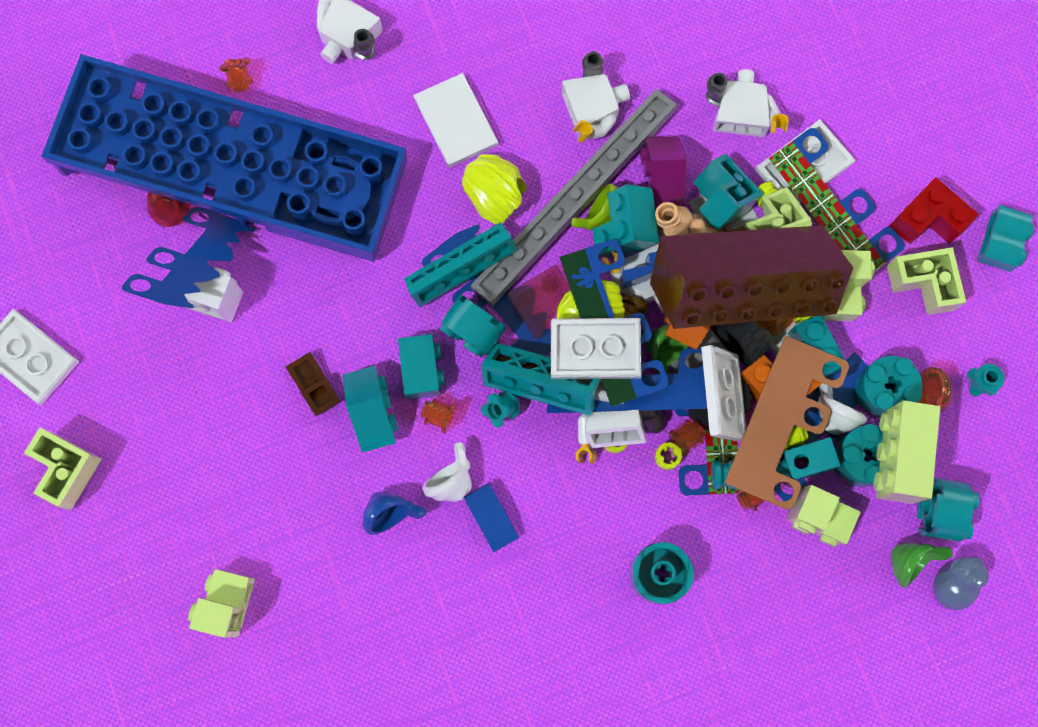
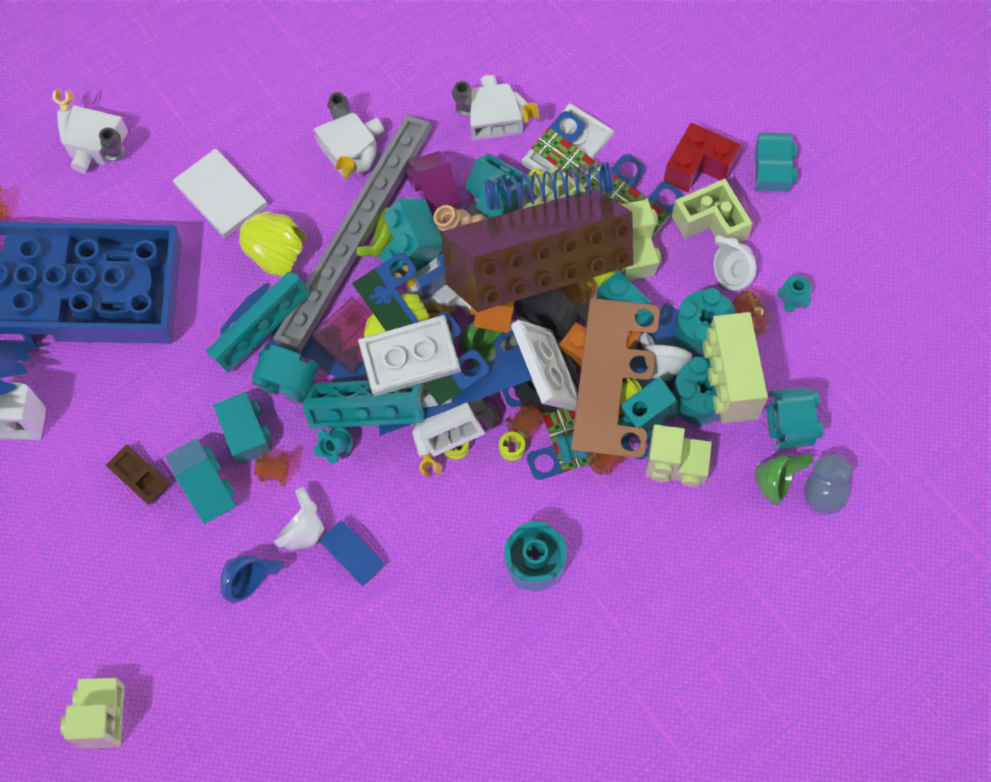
camera: 15 degrees left, 10 degrees down
none -> blue piece [484,162,613,211]
none -> white hat [713,235,757,291]

